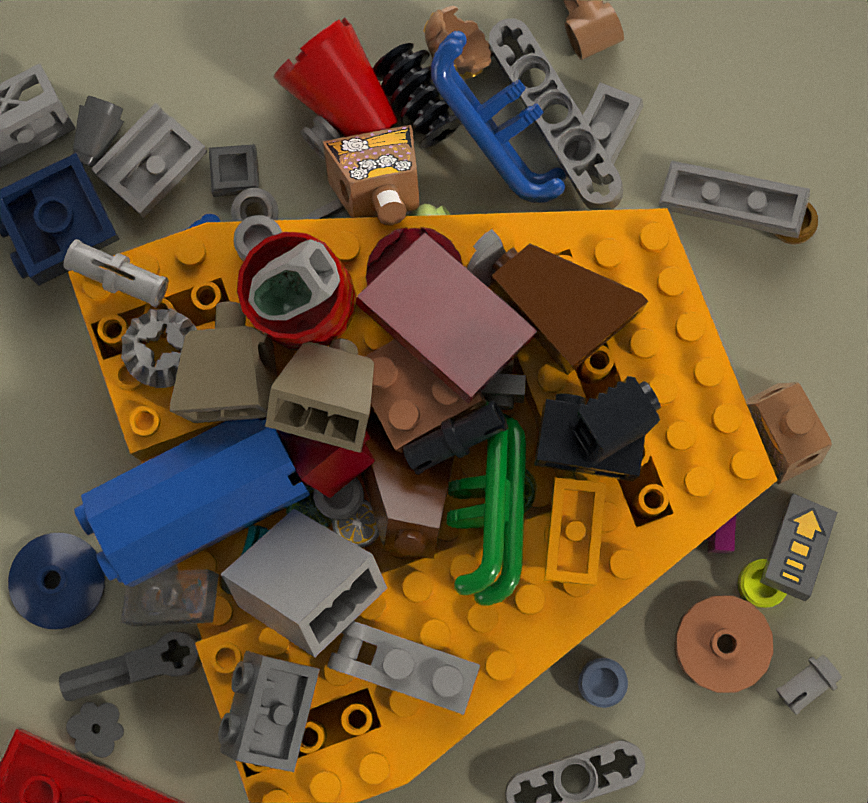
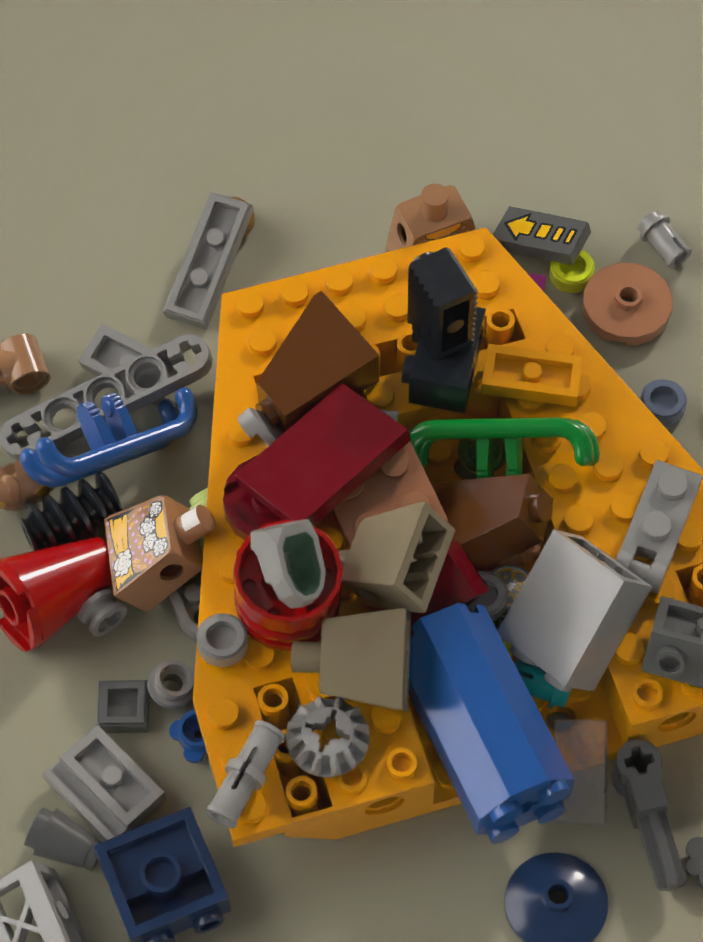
camera: 85 degrees left, 20 degrees down
black pin [403,400,509,475] -> none

